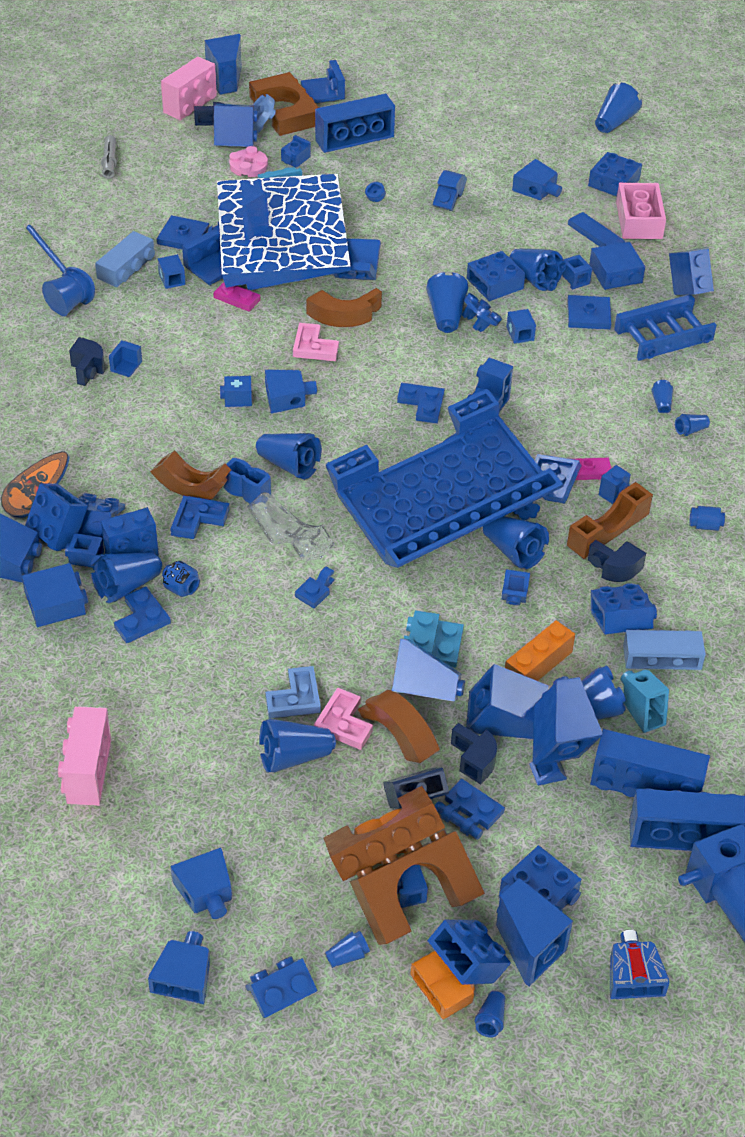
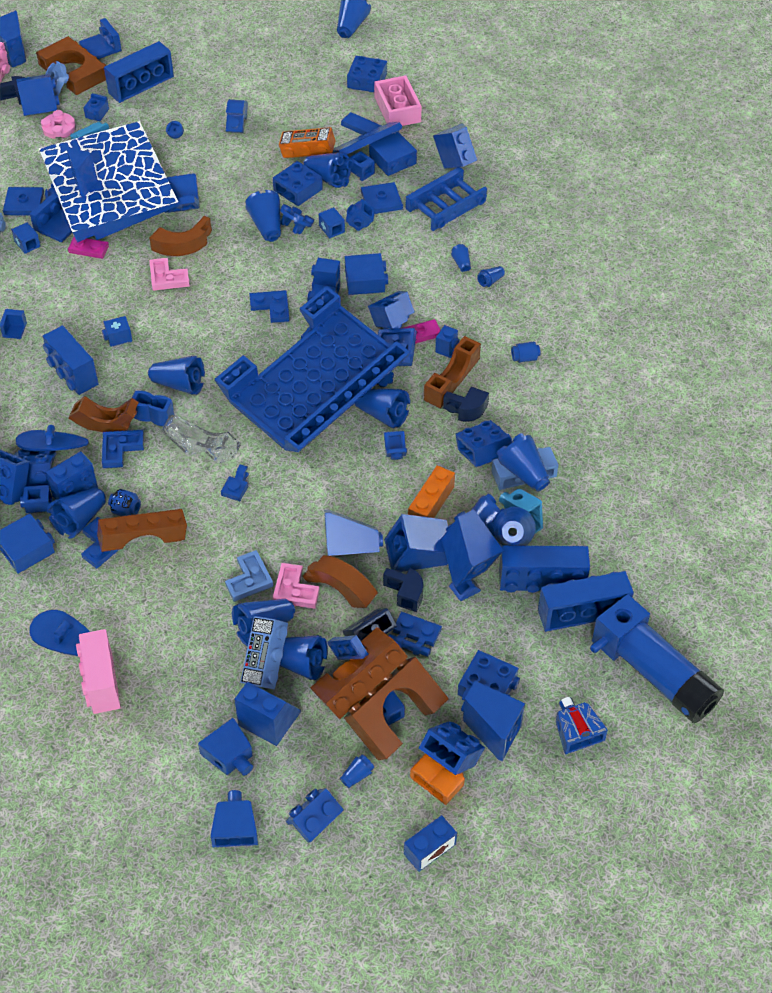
camera: 15 degrees left, 5 degrees up
blue torso [265,370,317,414] -> none
dark azure plate [404,610,464,668] -> none
blue cone [474,991,506,1037] -> none
blue torso [512,159,562,200] -> none
none -> blue shield [16,425,89,451]
none -> blue shield [29,610,90,656]
none -> blue brick [42,325,99,395]
none -> dark orange arch [97,509,187,552]
none -> blue slope [234,681,301,746]
none -> brick [240,616,288,690]
none -> orange brick [279,127,336,158]
none -> blue cone [280,635,328,680]
none -> blue tile [327,635,368,660]
none -> blue tile [333,122,402,155]
none -> blue brick [344,253,388,295]
none -> blue brick [346,199,375,231]
none -> blue brick [368,291,415,330]
none -> blue brick [404,815,457,872]
none -> blue cone [493,507,536,546]
none -> blue cone [496,433,550,492]

